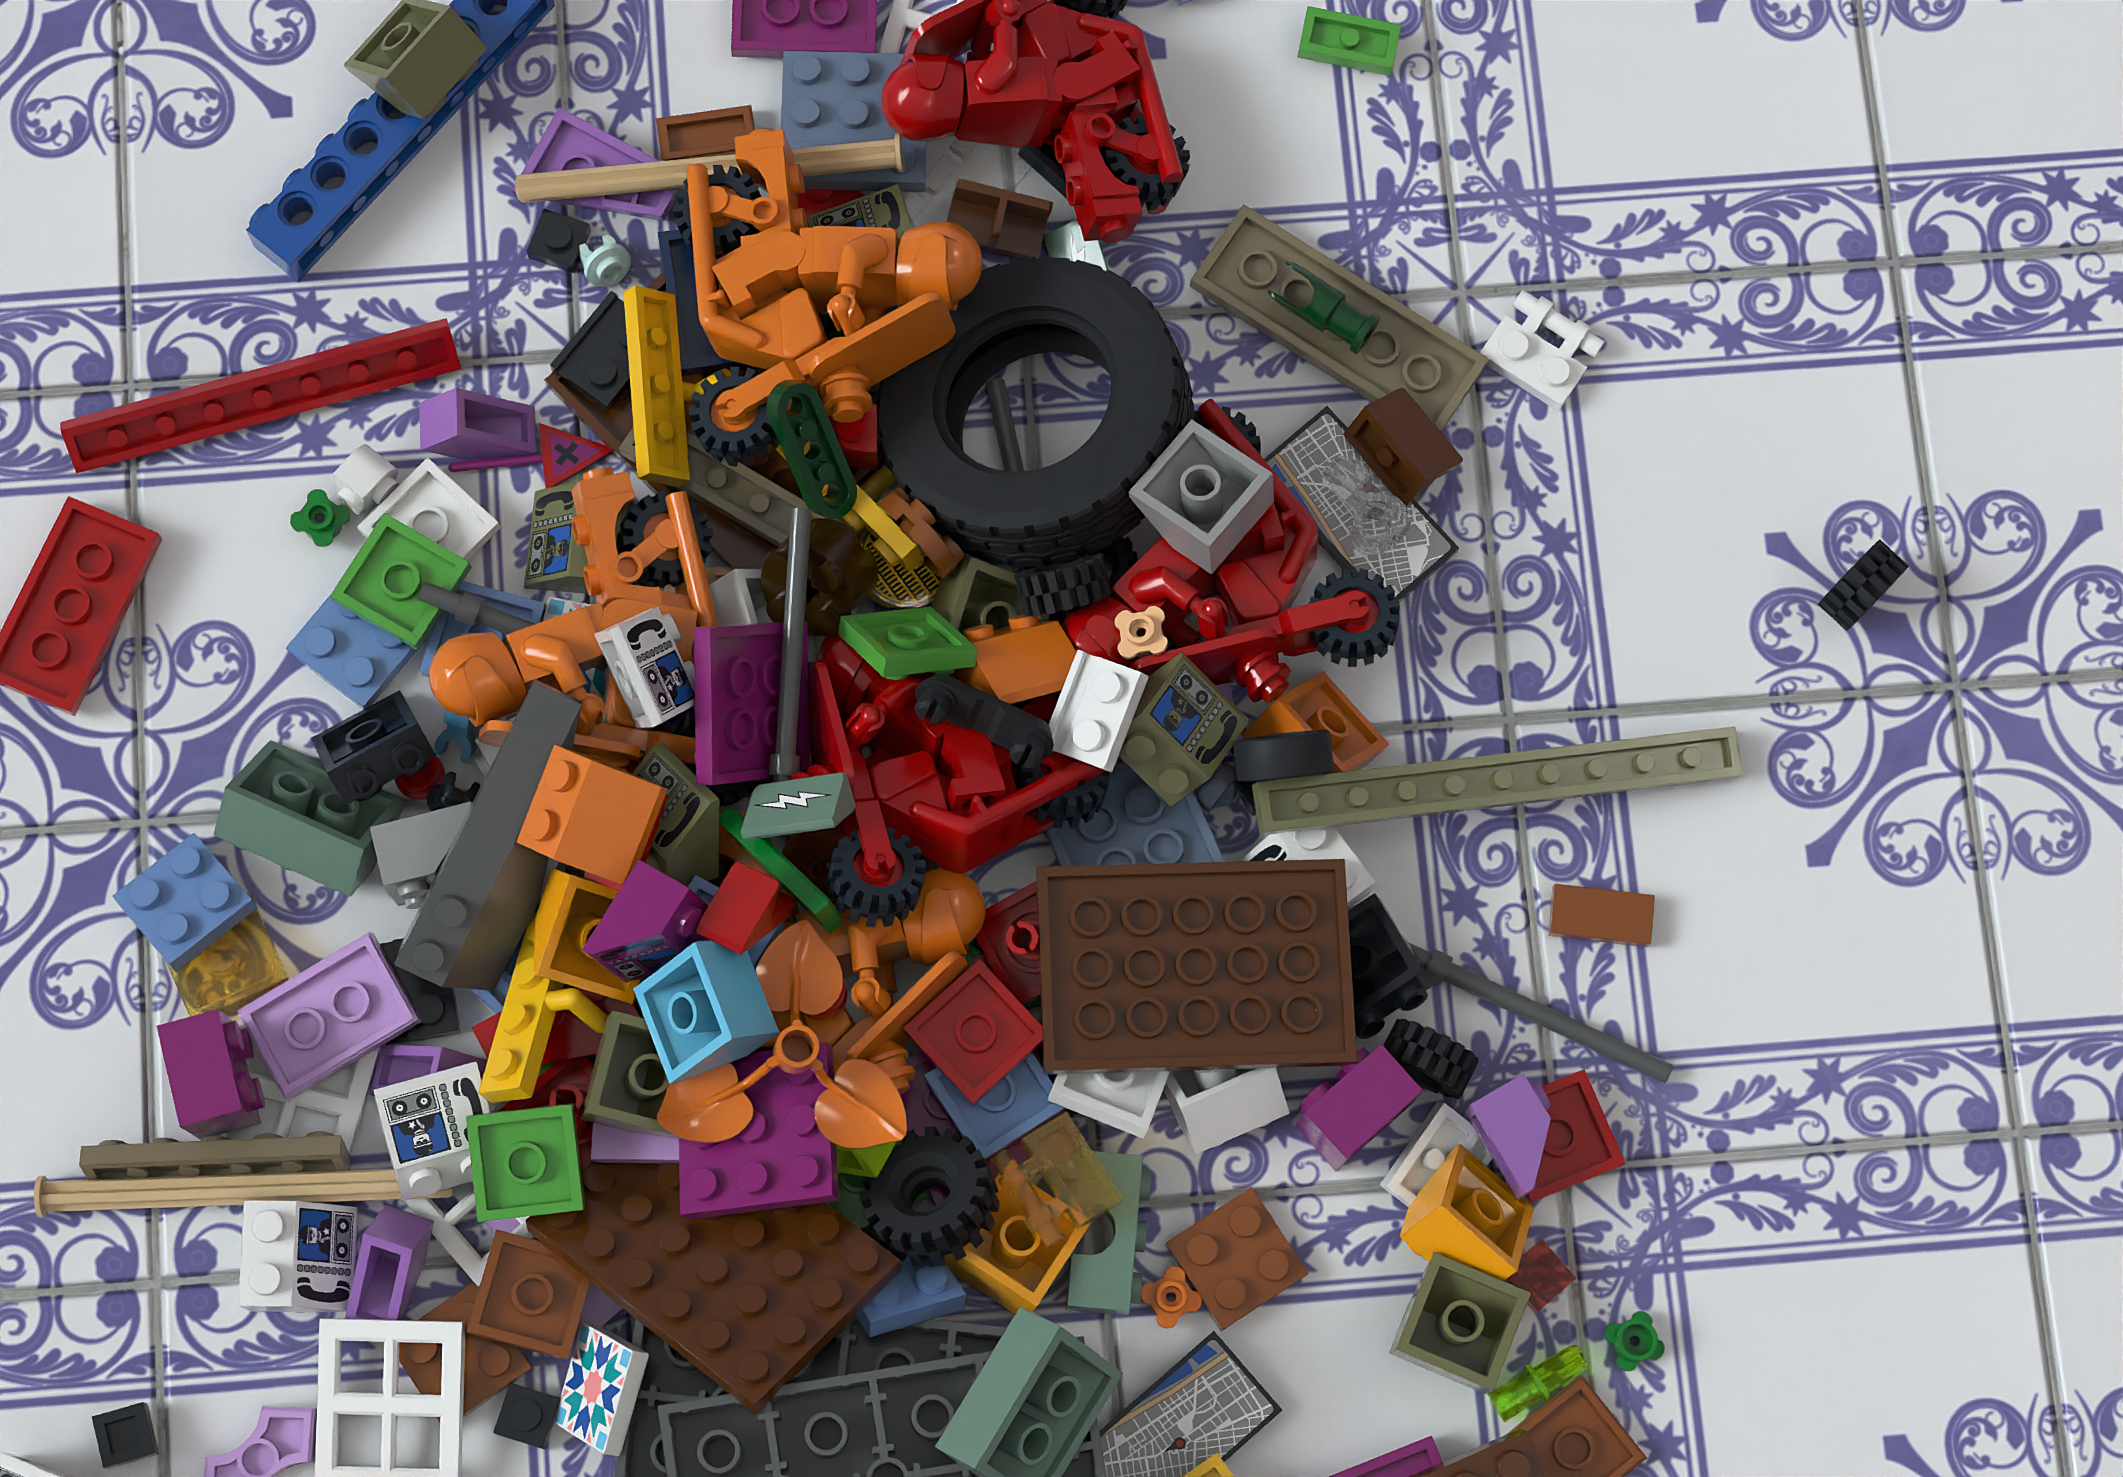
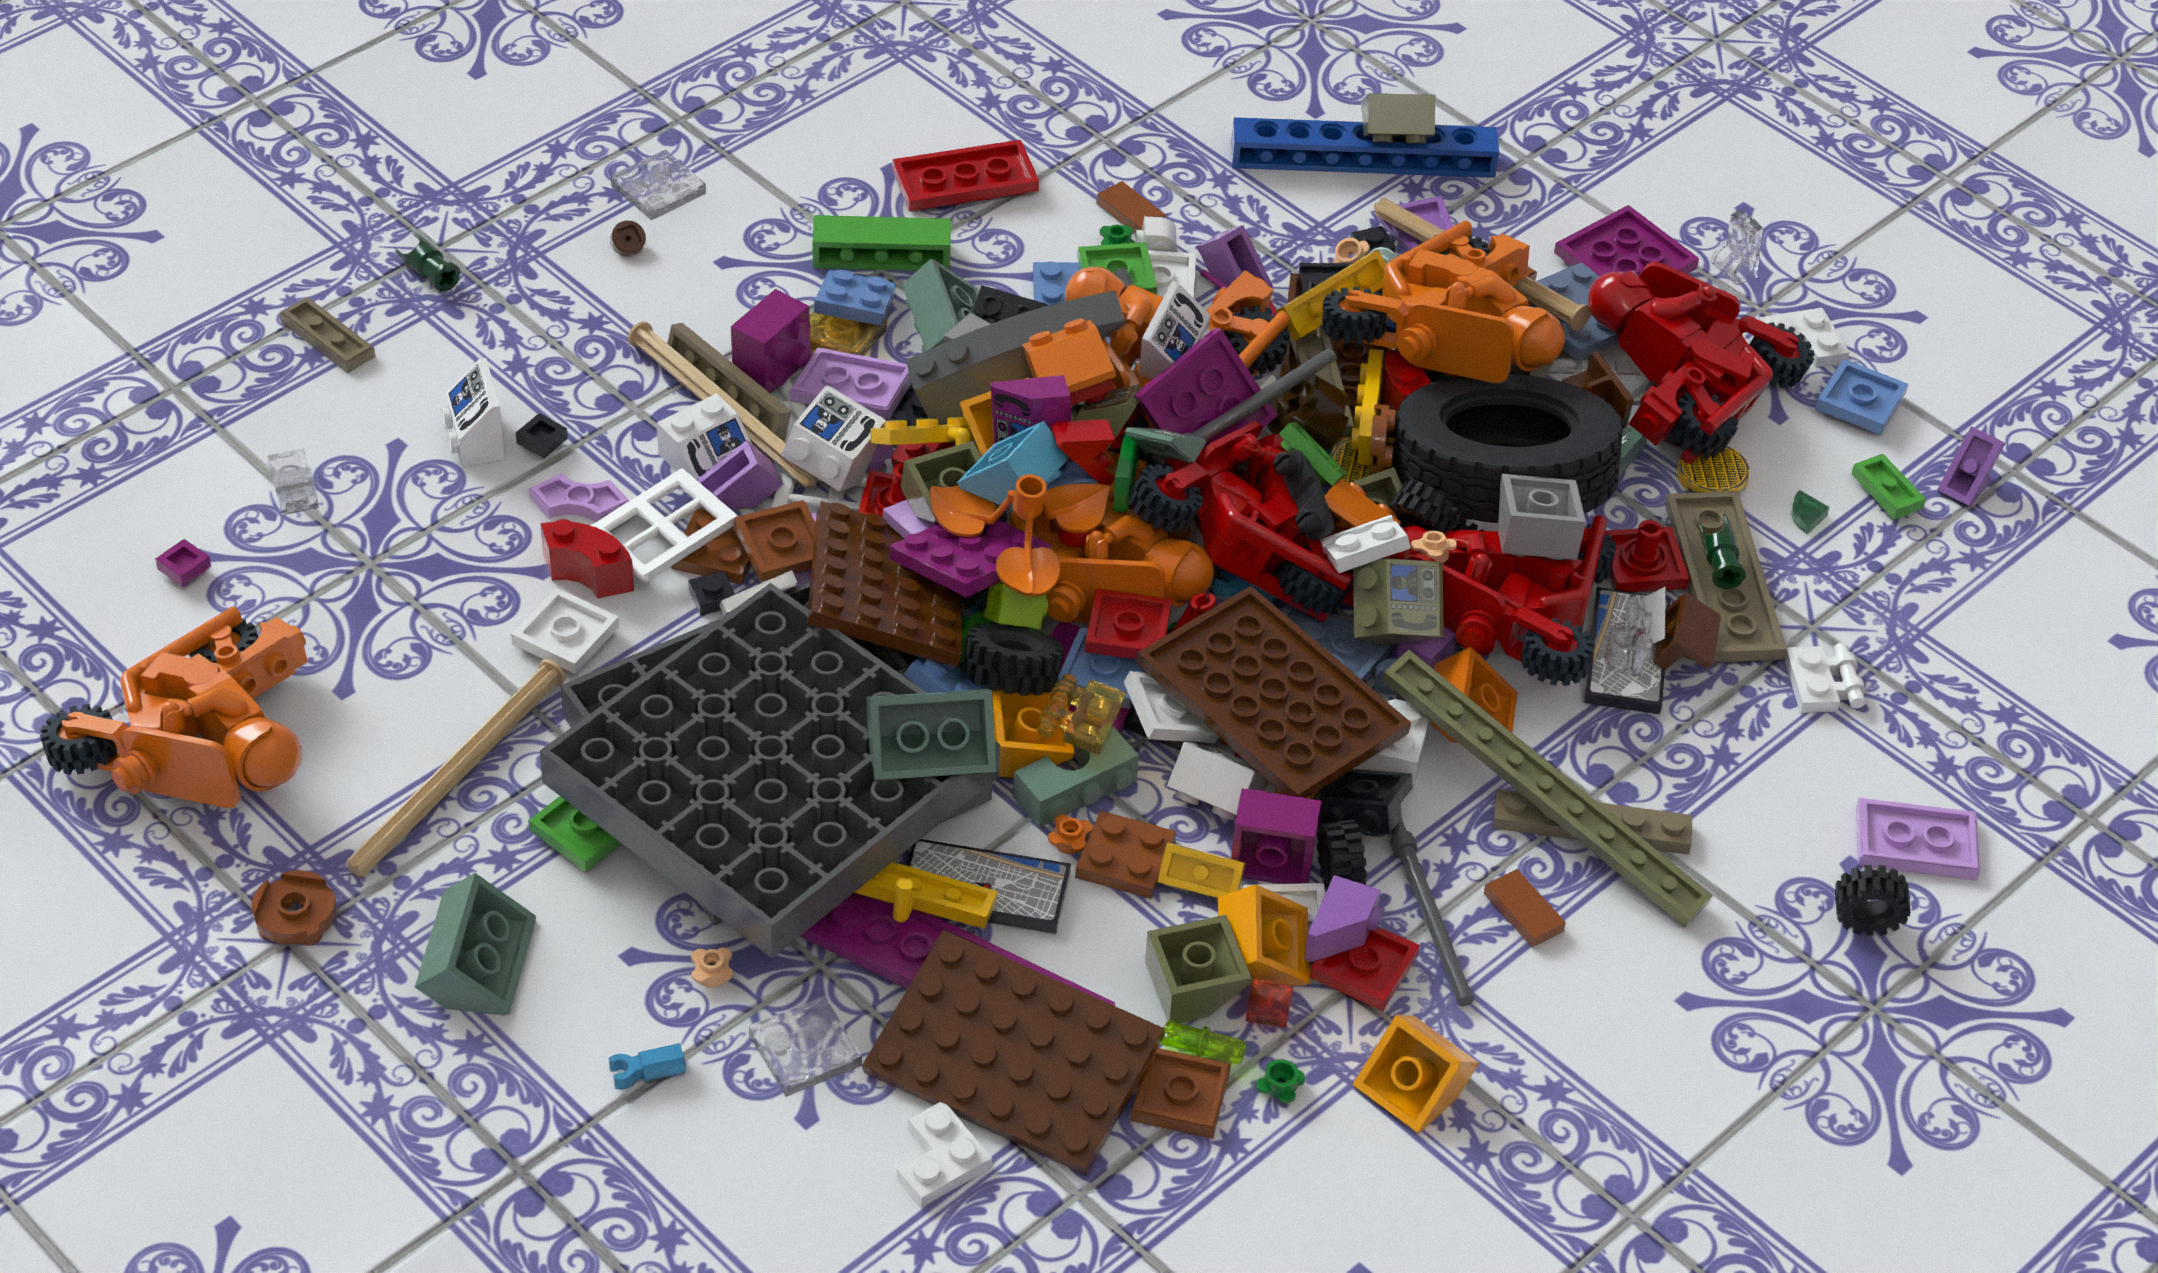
camera: 55 degrees right, 30 degrees down
red plate [60,318,462,473] -> none
bright green plate [466,1103,585,1222] -> none
dark green plate [767,379,857,519] -> none
black tyre [1233,730,1334,782] -> none
none -> bright green brick [812,215,951,271]
none -> dark orange tile [1096,181,1166,234]
none -> yellow plate [1157,843,1246,898]
none -> light nougat plate [1333,238,1370,263]
none -> light orange slope [1352,1015,1480,1133]
none -> dark tan plate [1492,789,1693,855]
none -> red plate [1604,520,1689,592]
none -> white sticker [1641,587,1666,650]
none -> tile [1677,446,1750,493]
none -> clear green tile [1791,490,1830,534]
none -> lavender tile [1856,798,1980,880]

